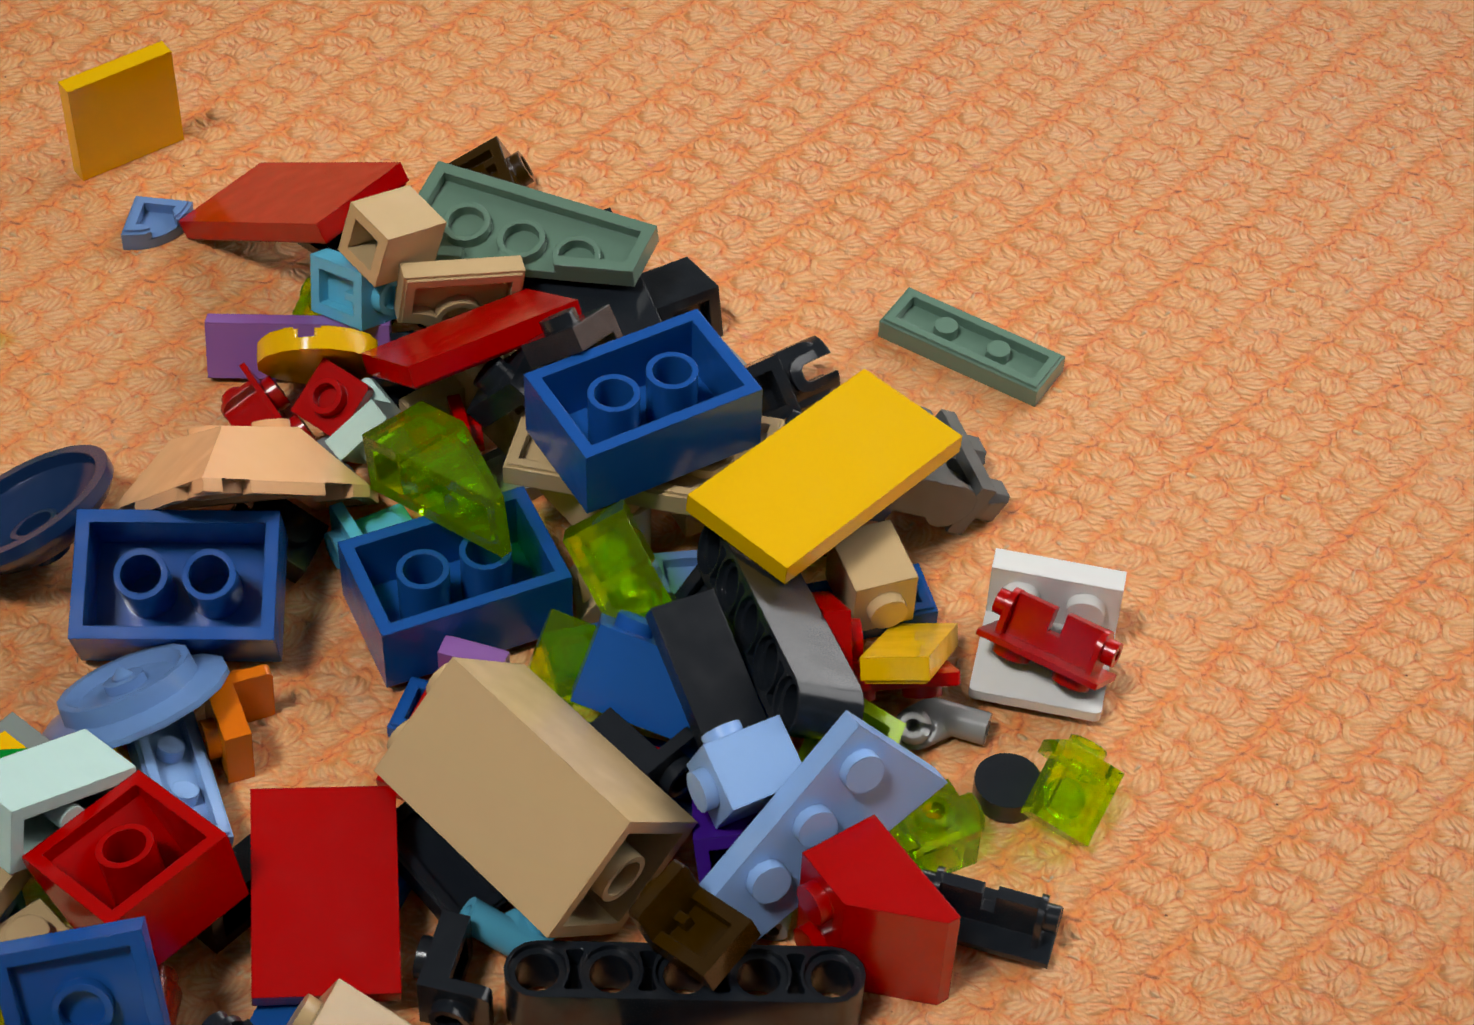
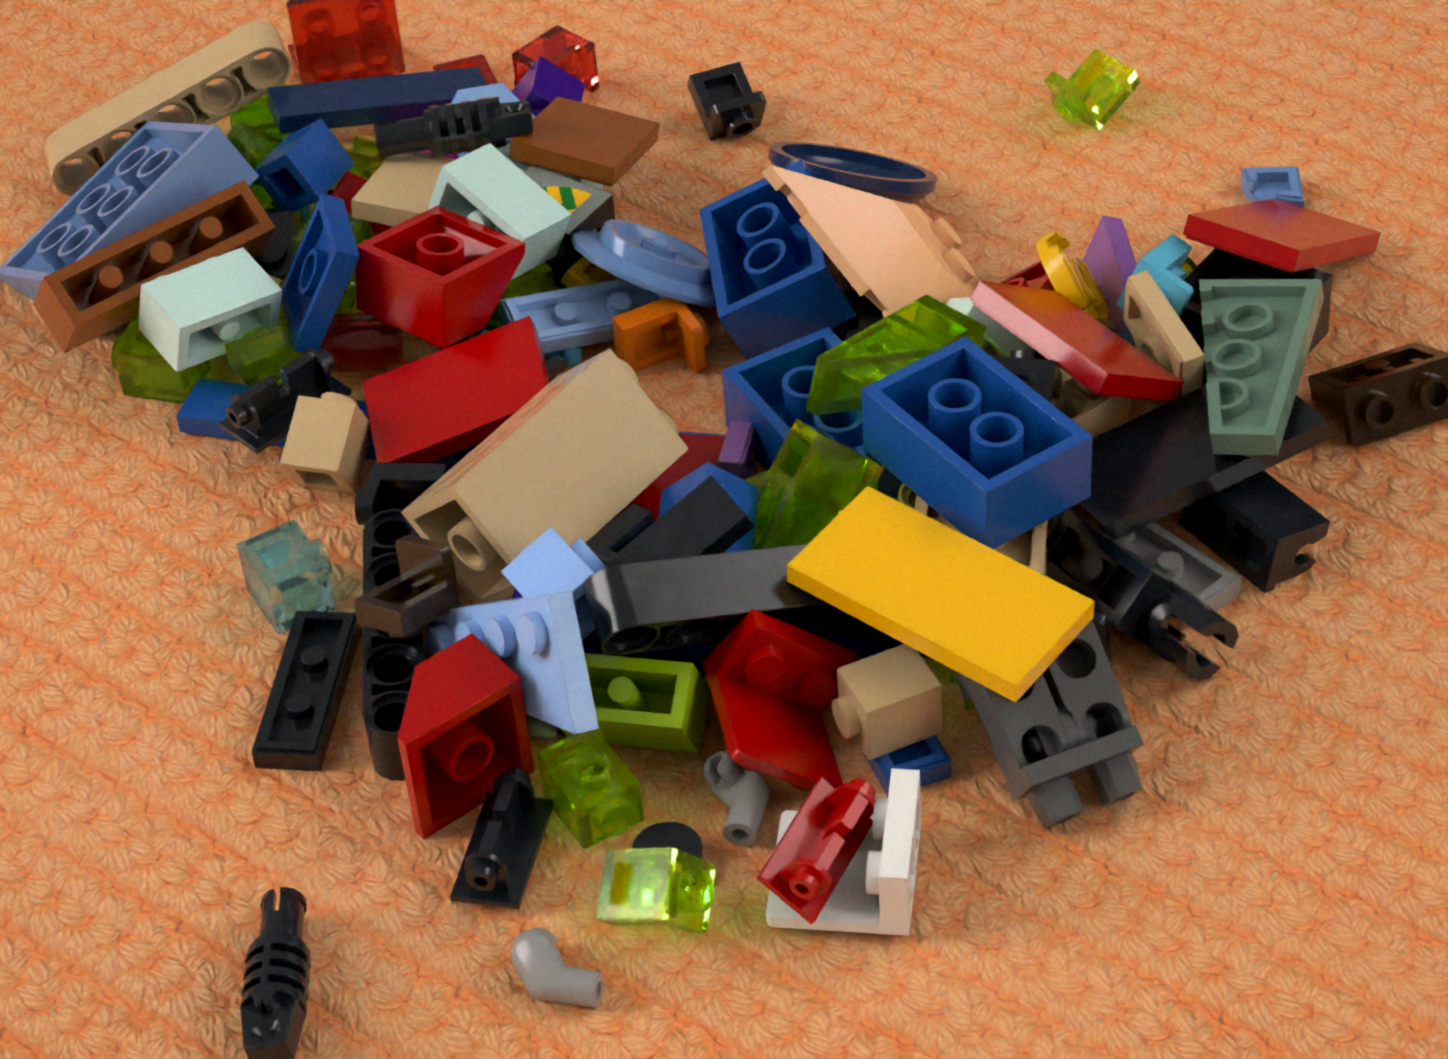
camera: 90 degrees right, 5 degrees down
yellow tile [58,41,184,181] -> none
tan brick [338,185,447,288] -> none
black bracket [521,304,623,370] -> none
yellow tile [860,623,958,684] -> none
sand green tile [878,287,1065,407] -> none
none -> light grey arm [511,928,604,1008]

